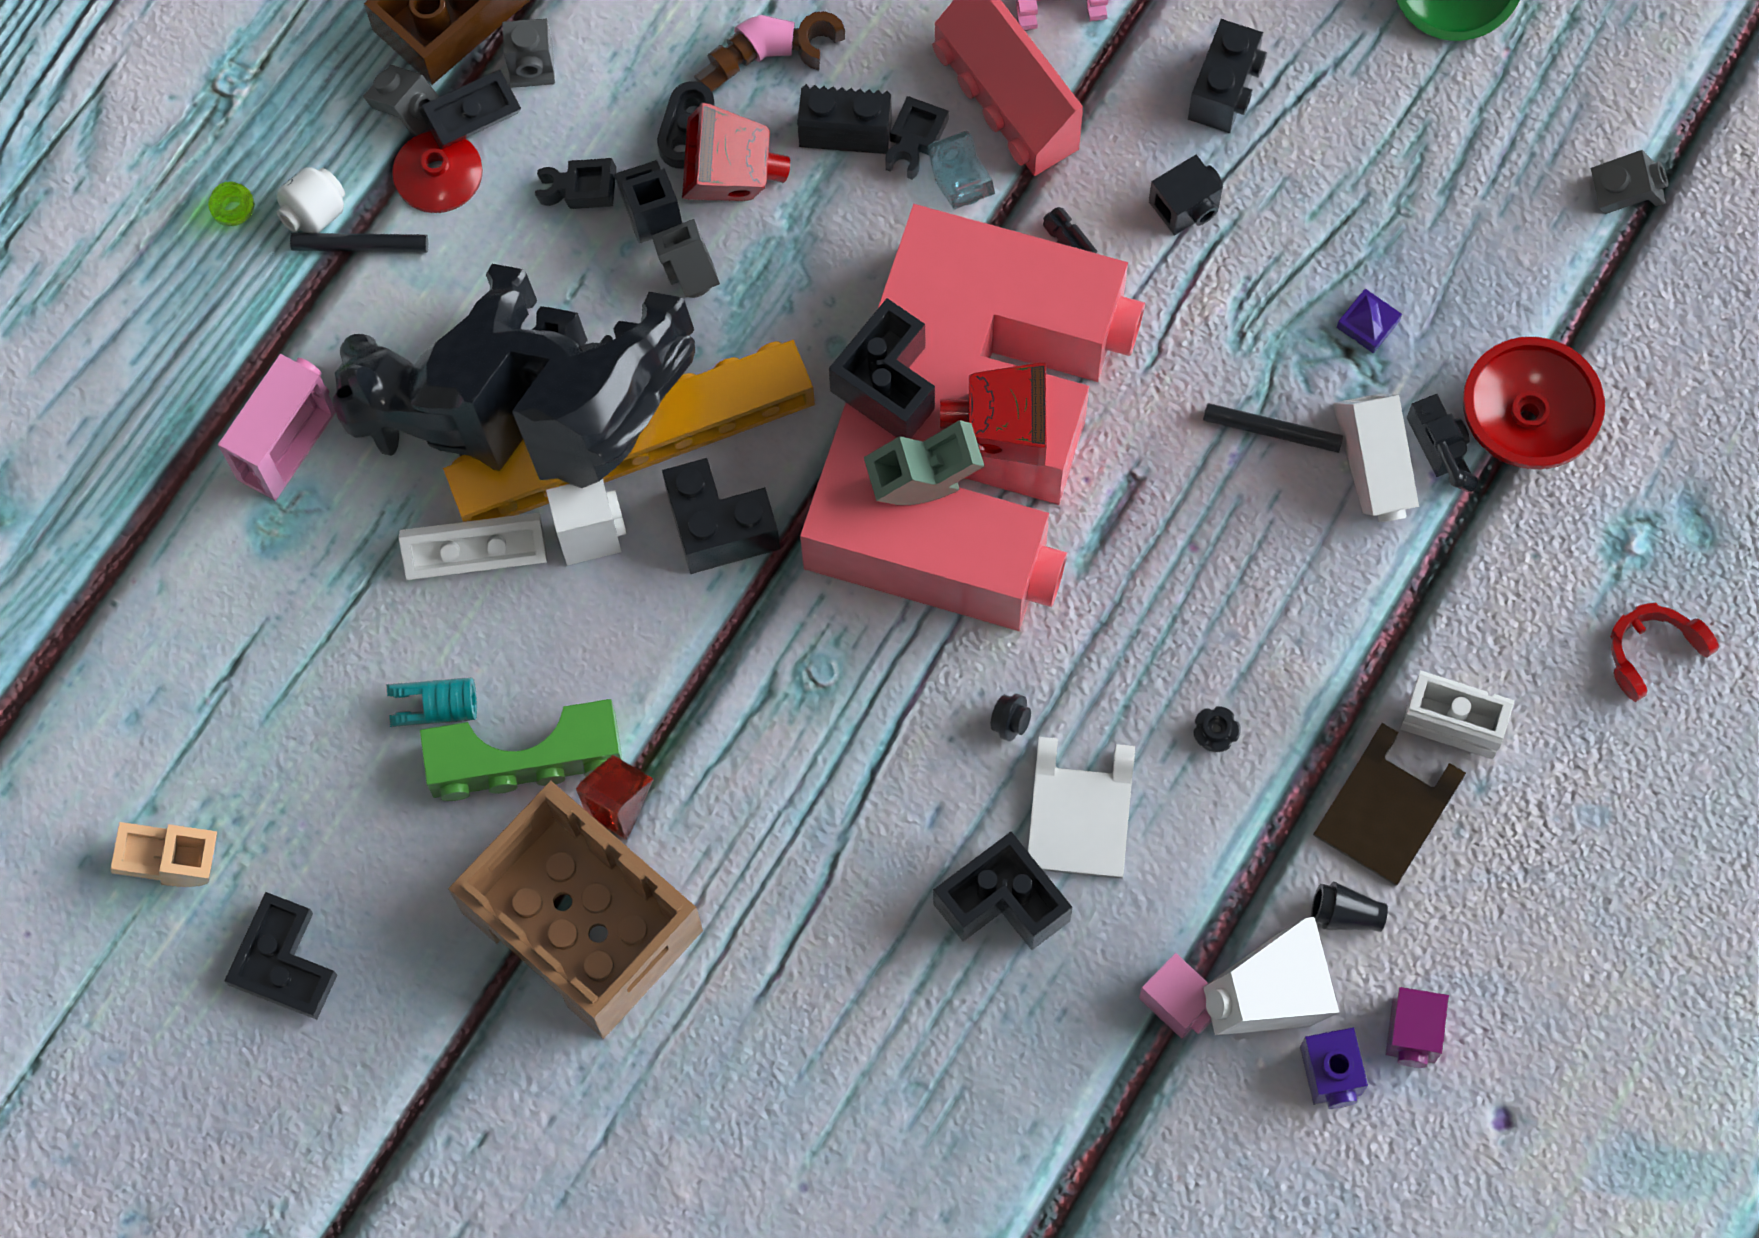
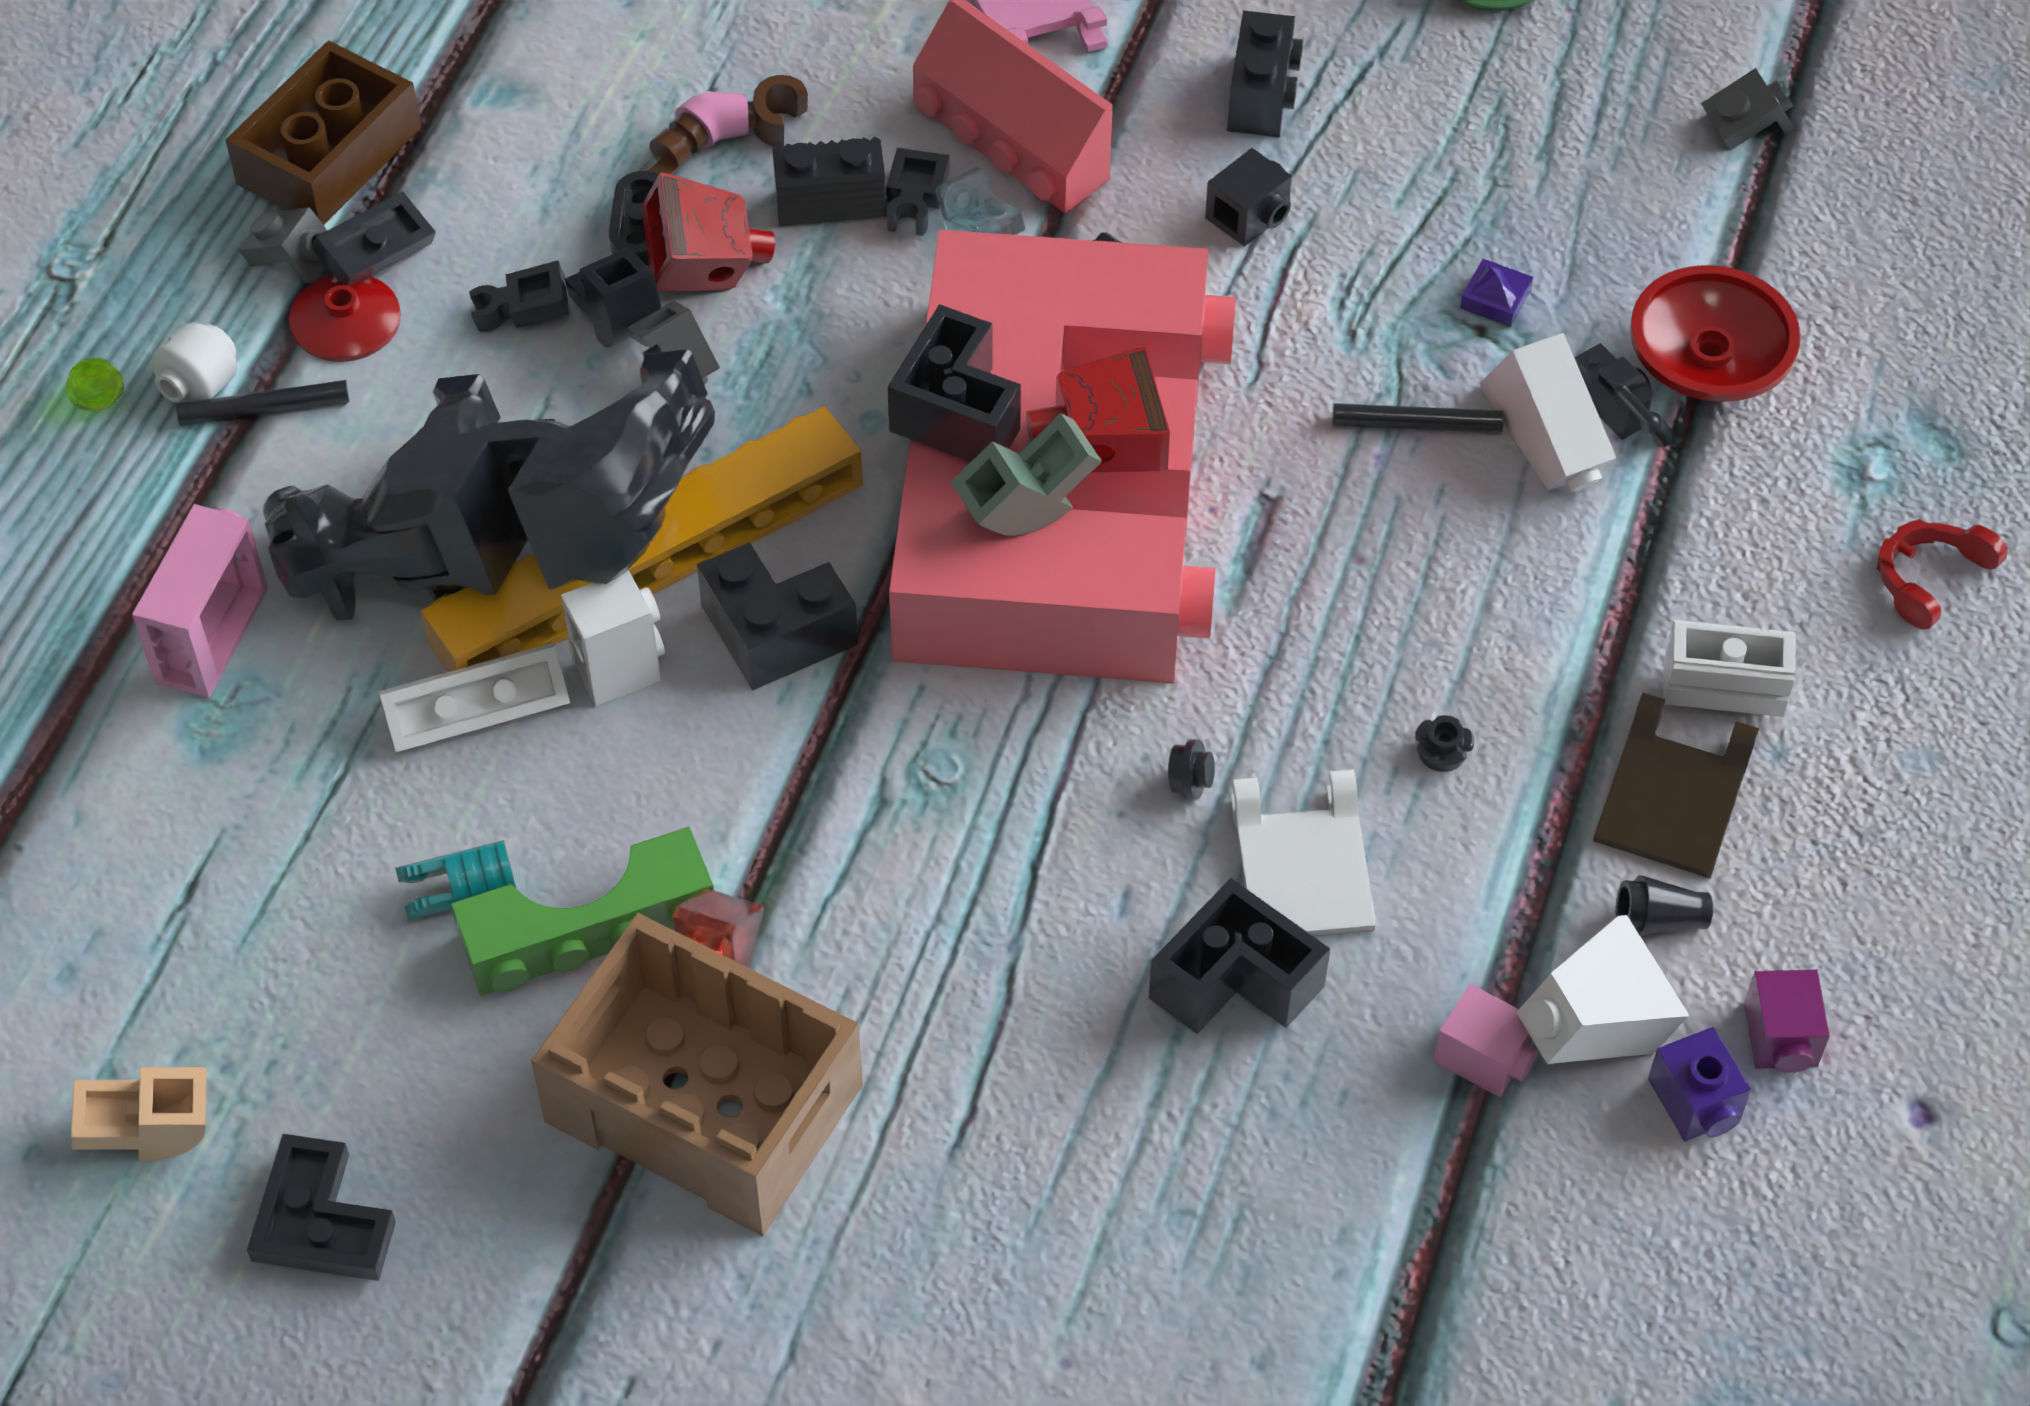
camera: 15 degrees left, 15 degrees down
dark grey brick [502,18,555,88] -> none

